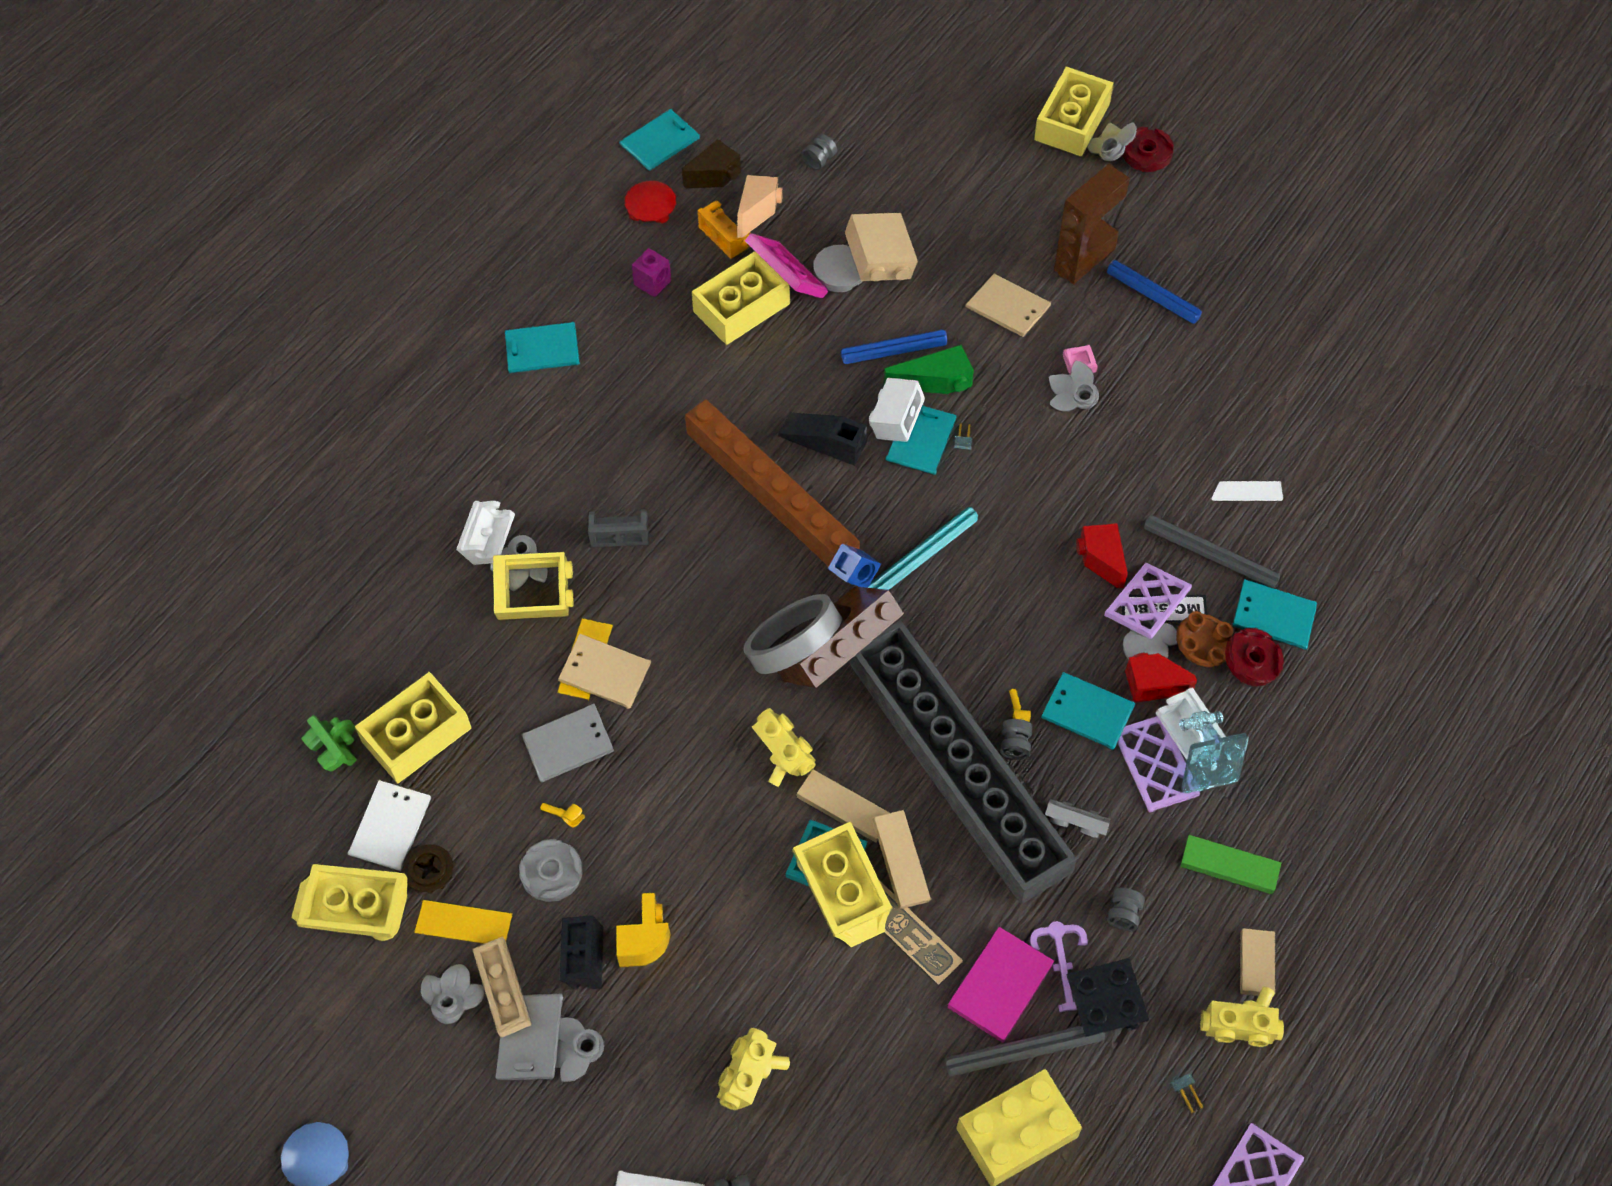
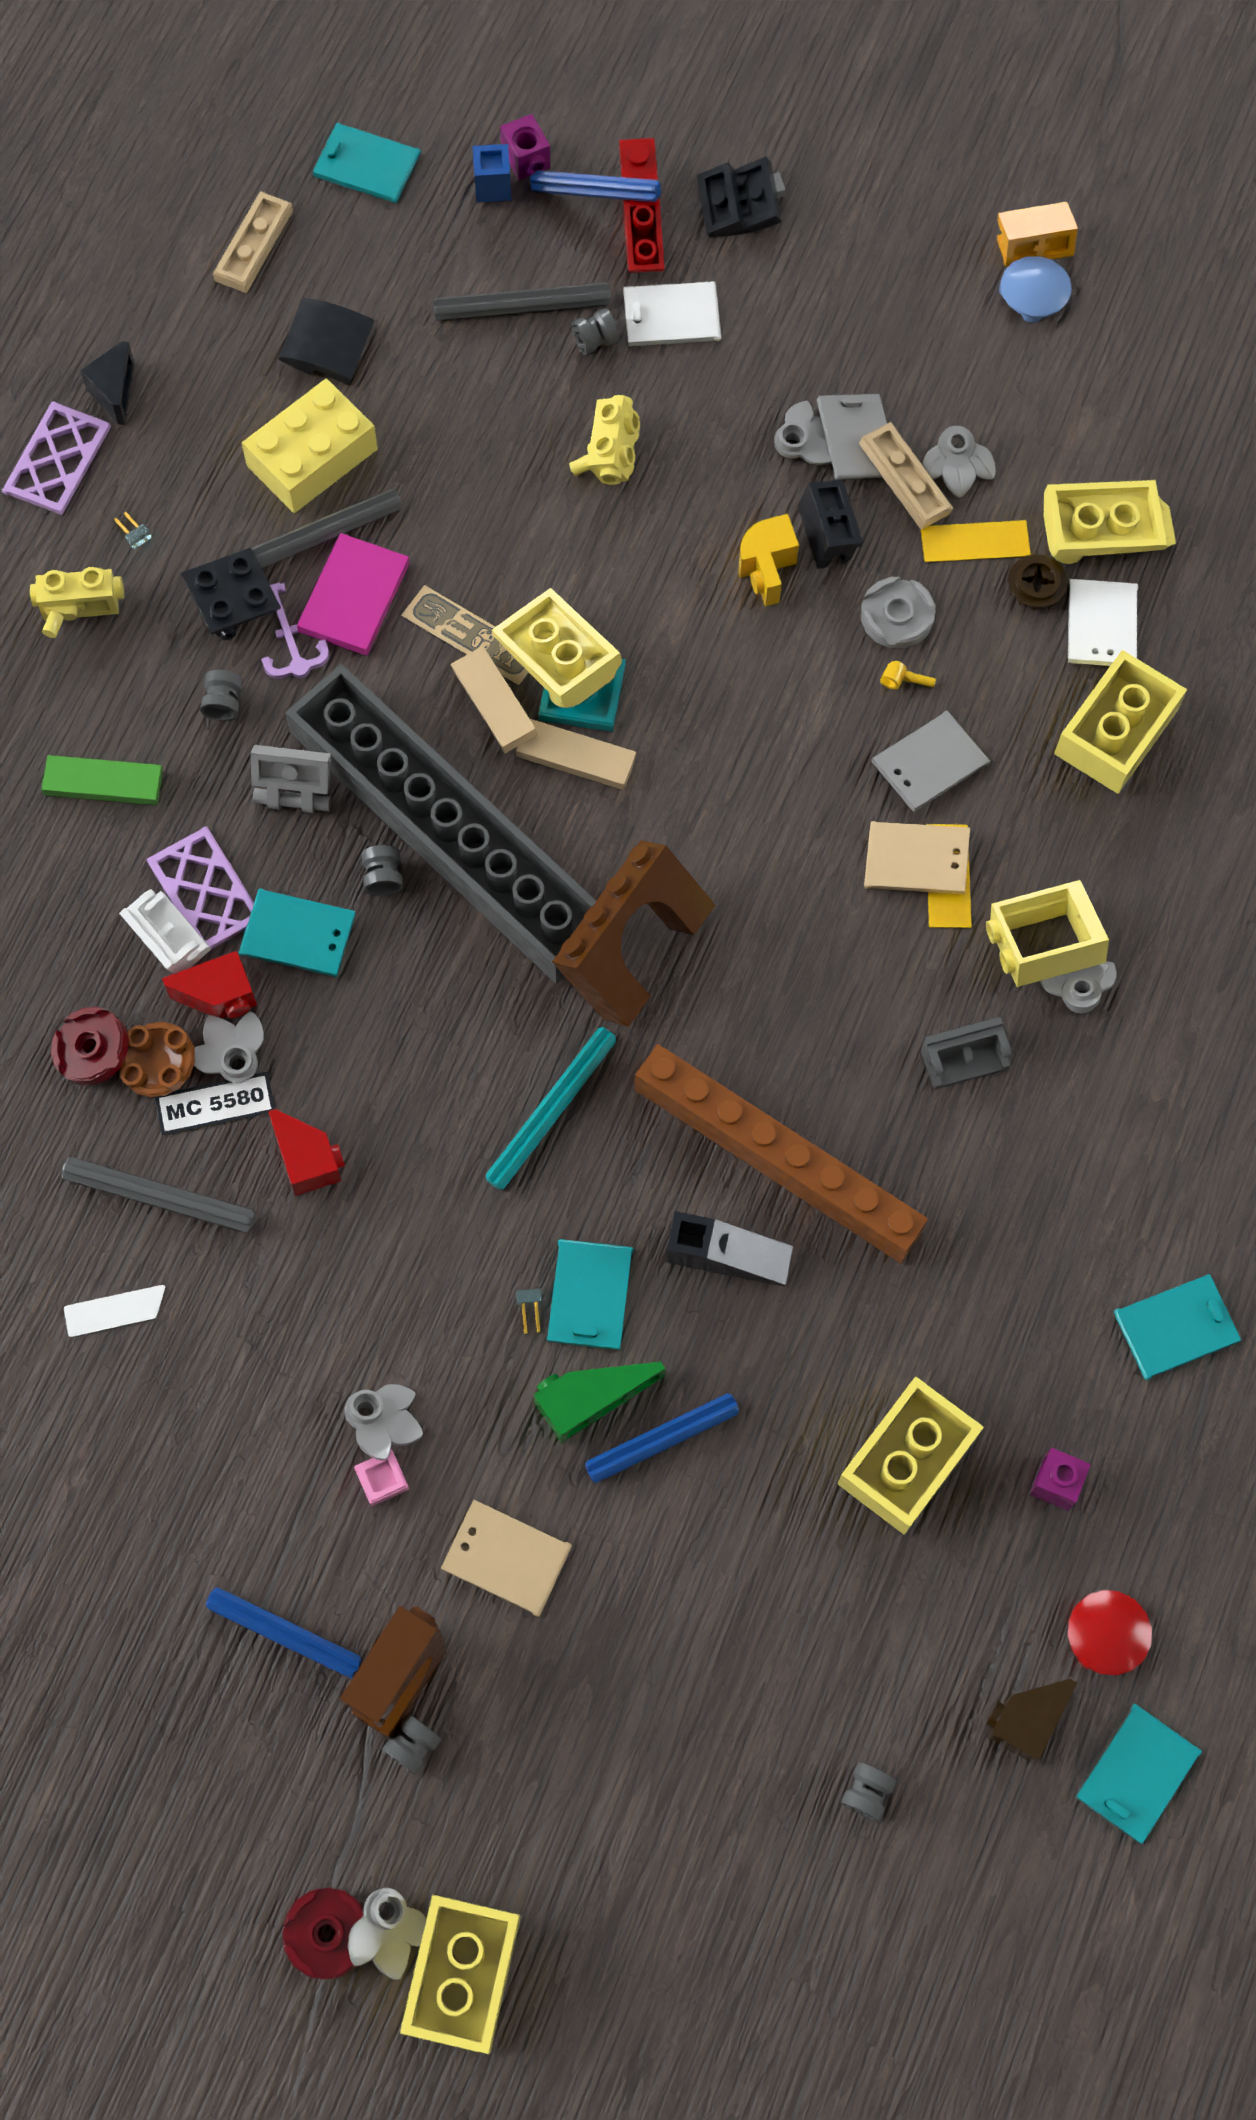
camera: 165 degrees right, 10 degrees up
bright green hips [301,715,357,772] -> none
white hinge [456,501,515,565] -> none
light orange hinge [697,201,750,259] -> none
light nougat slope [737,175,783,238] -> none
light grey piece [743,594,842,674] -> none
dark pink tile [745,233,828,298] -> none
light yellow brick [752,708,816,787] -> none
light grey tile [813,245,863,292] -> none
blue brick [828,543,881,588] -> none
tan brick [845,213,918,281] -> none
white brick [869,378,925,442] -> none
yellow hand [1009,689,1031,722] -> none
lavender window [1104,563,1192,639] -> none
clear light blue plate [1179,711,1249,794] -> none
teal container [1232,579,1317,650] -> none
tan tile [1240,928,1275,996] -> none

